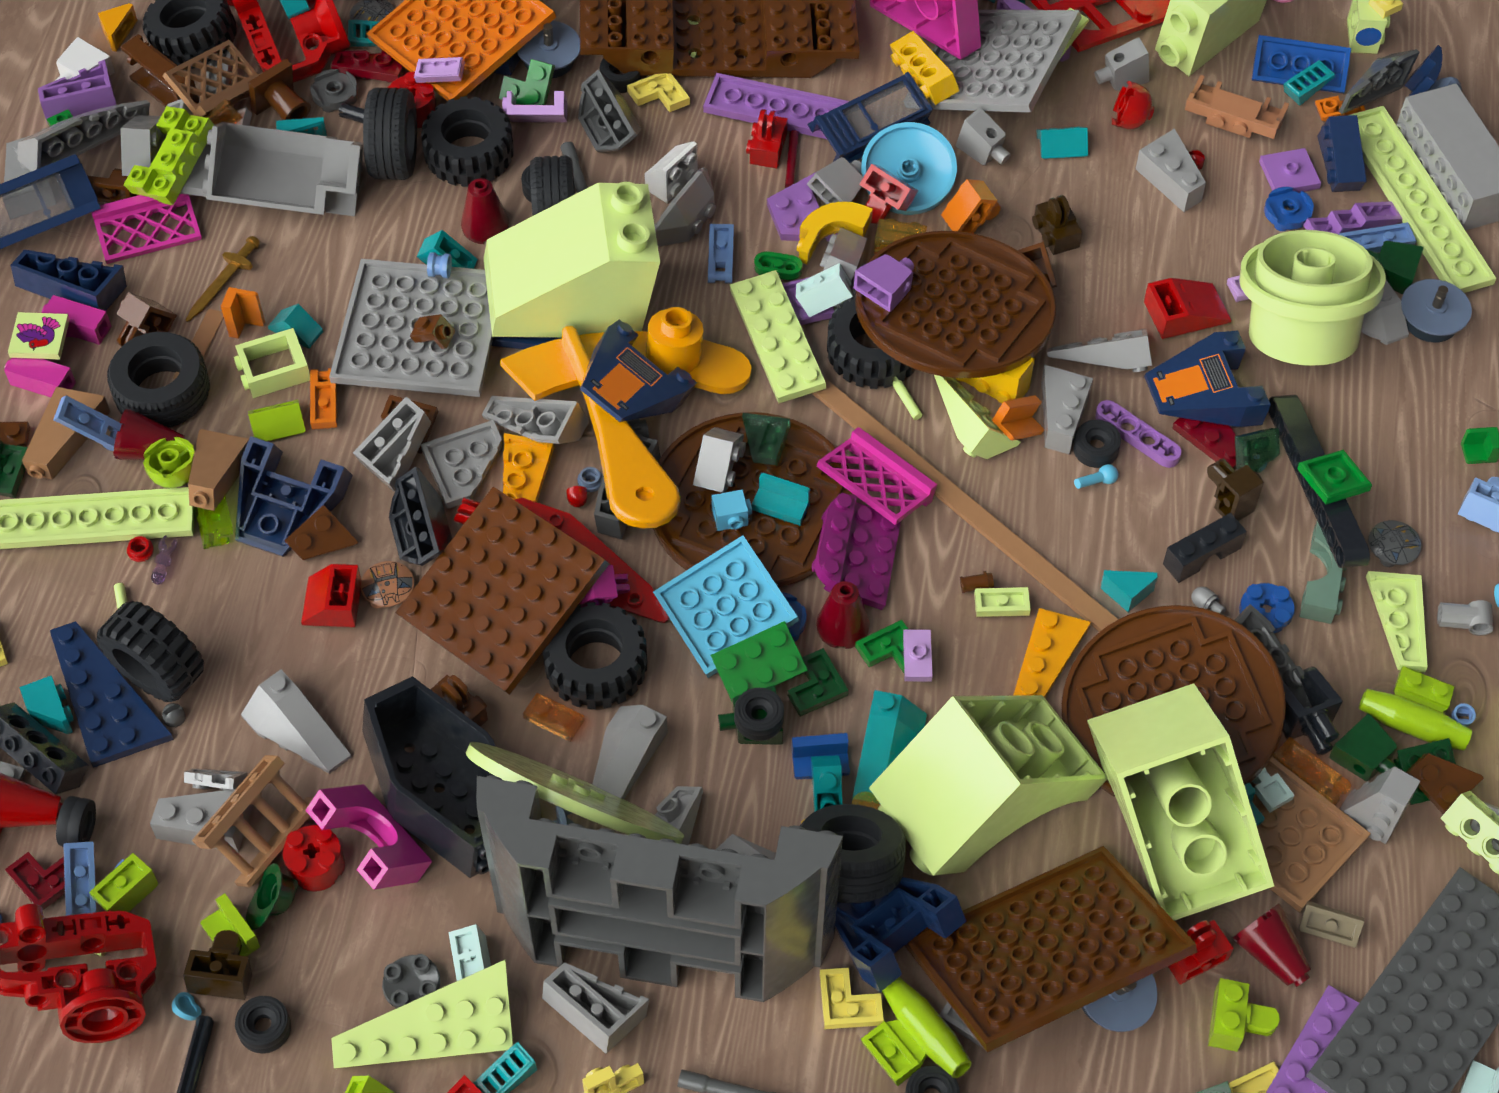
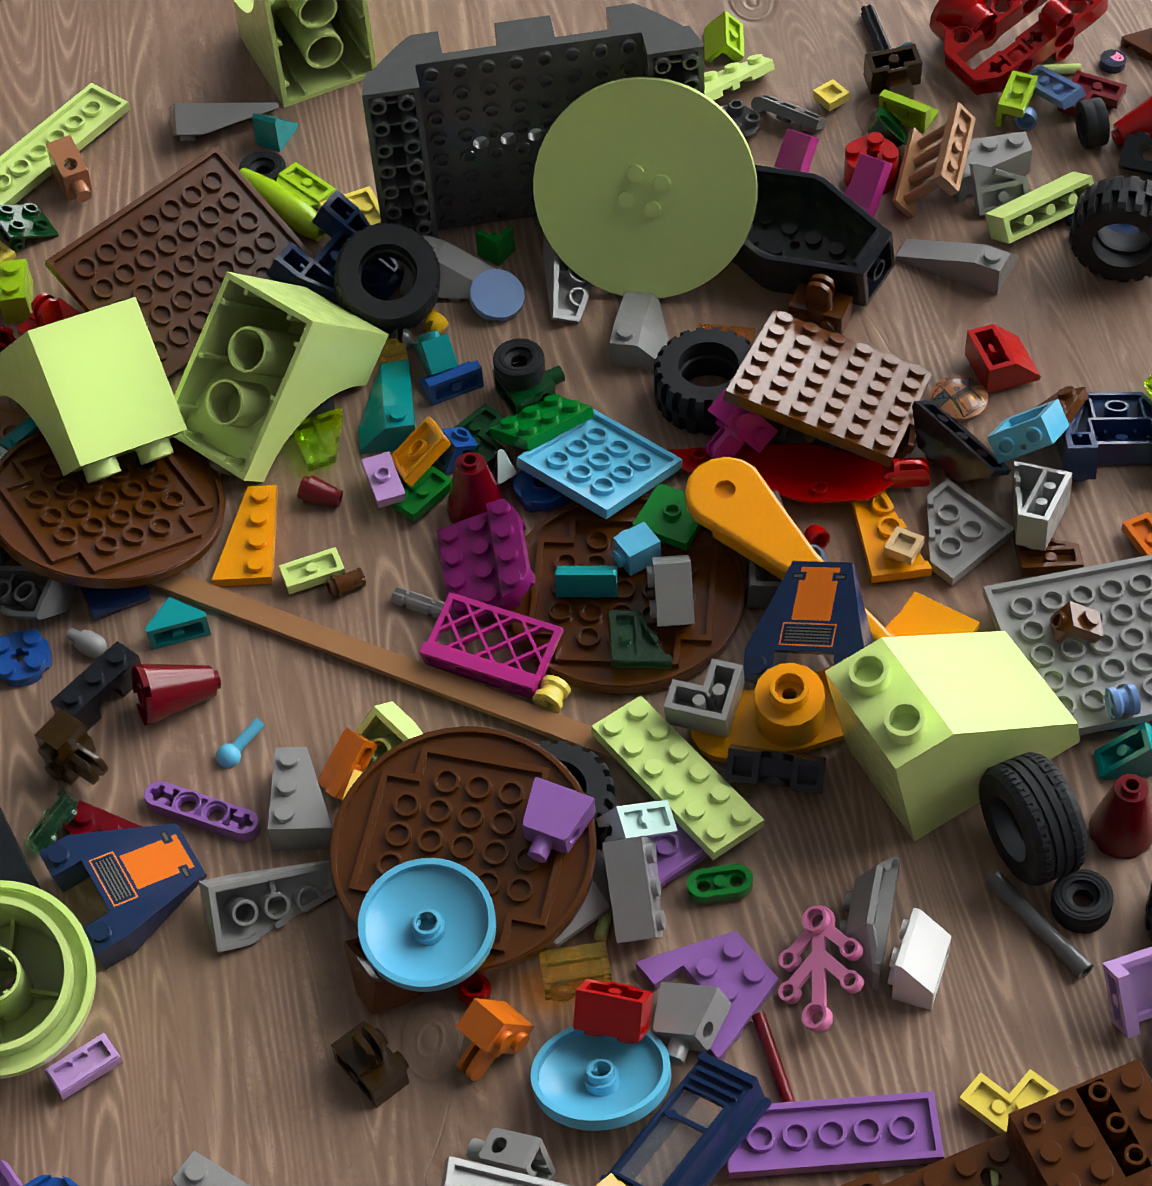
camera: 165 degrees right, 5 degrees down
black tyre [235,996,291,1054] -> none
light grey wedge [482,396,589,444] -> none
dark grey wedge [578,69,641,152] -> none
medium blue plate [708,224,734,284] -> none
red brick [746,109,788,169] -> none
yellow arch [796,202,873,265] -> none
black tyre [1073,420,1121,468] -> none
red slope [1144,278,1232,339] -> none
none -> dark red cone [131,664,221,726]
none -> dark red cone [297,475,343,507]
none -> medium azure dish [358,858,496,992]
none -> light orange plate [391,416,451,487]
none -> light grey axle [391,587,445,619]
none -> blue bracket [435,427,478,474]
none -> medium blue tile [469,269,525,322]
none -> light aqua slope [495,449,517,485]
none -> light yellow wheel [532,675,571,713]
none -> green plate [632,483,702,551]
none -> light grey brick [664,658,745,738]
none -> black arch [724,744,827,794]
none -> dark grey plate [751,95,828,132]
none -> bright pink plant [778,905,864,1033]
none -> light yellow plate [813,79,850,112]
none -> tan plate [883,526,925,565]
none -> yellowish green brick [985,172,1094,244]
none -> medium azure window [987,399,1070,464]

